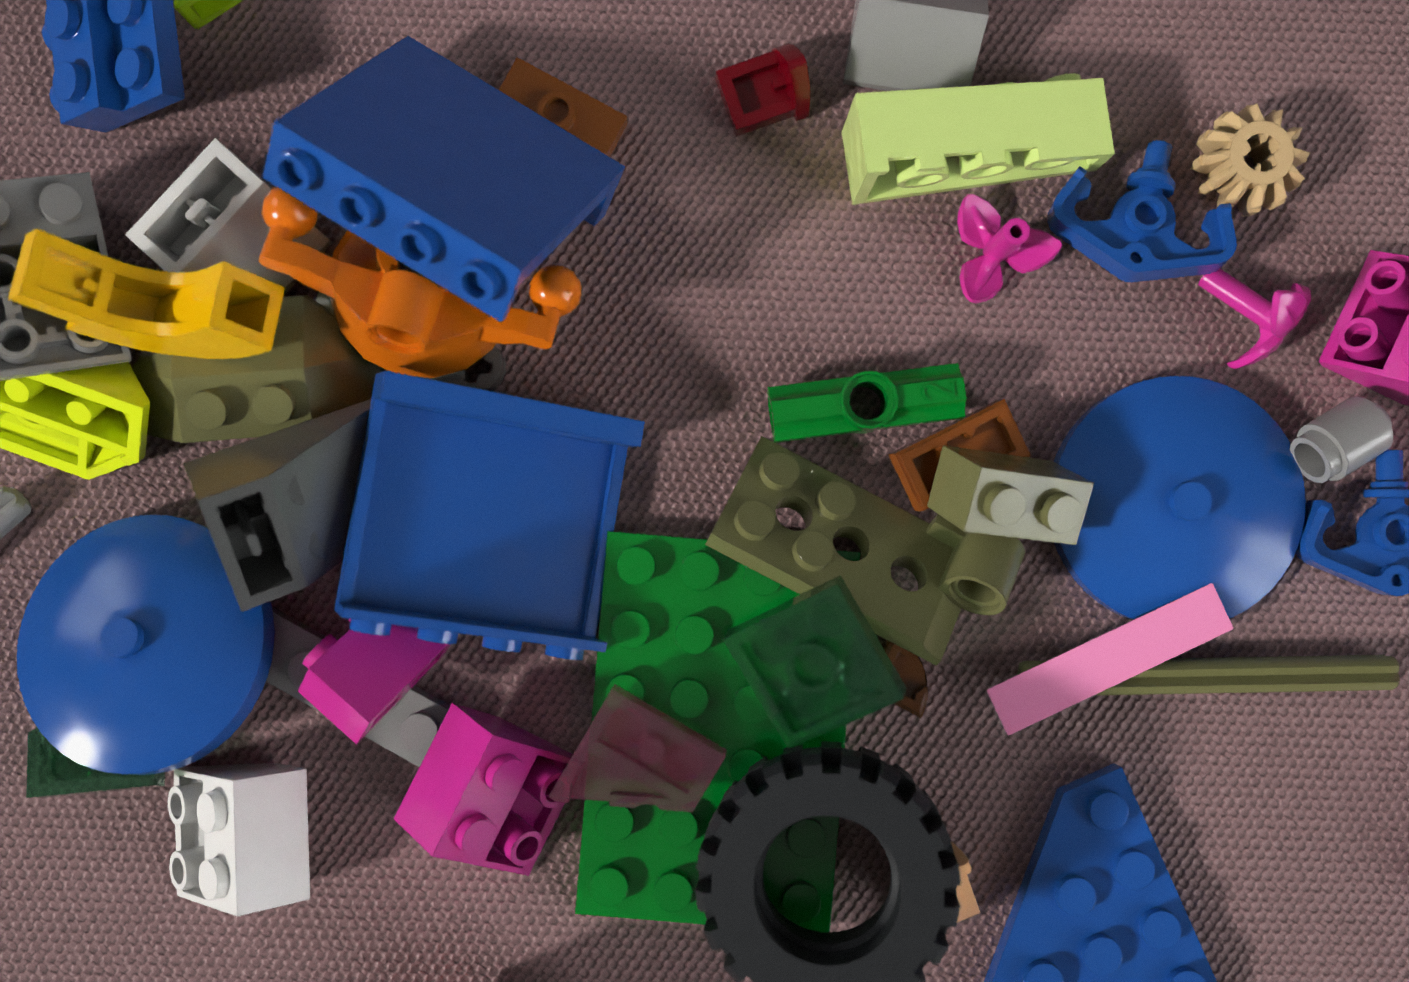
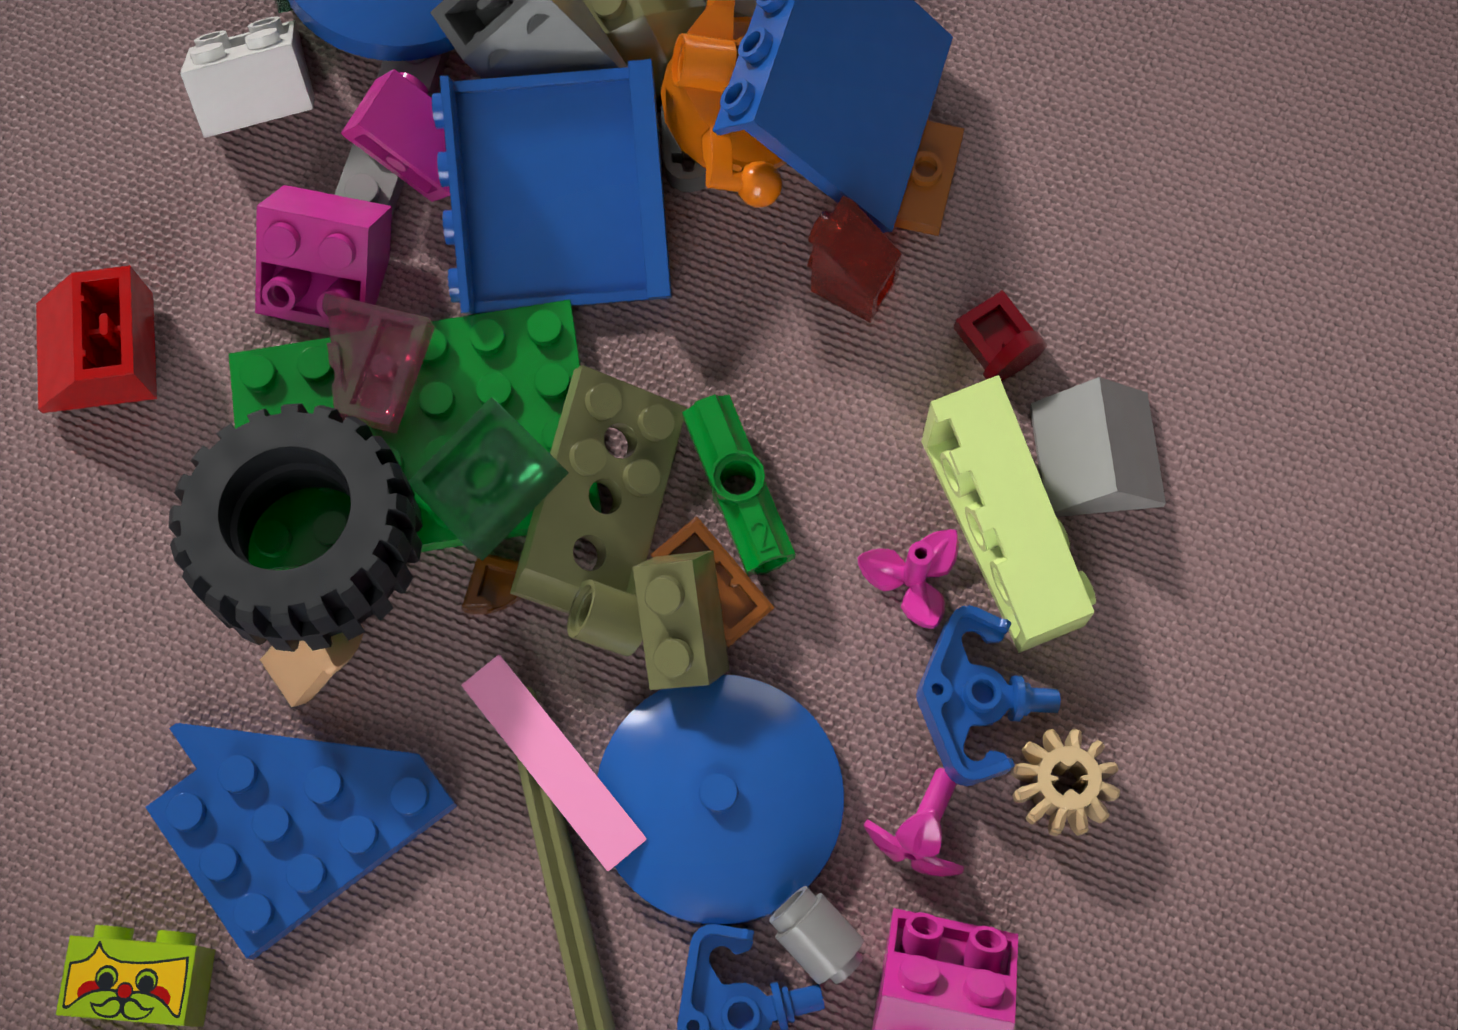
camera: 90 degrees right, 15 degrees down
none -> clear red slope [807,196,902,323]

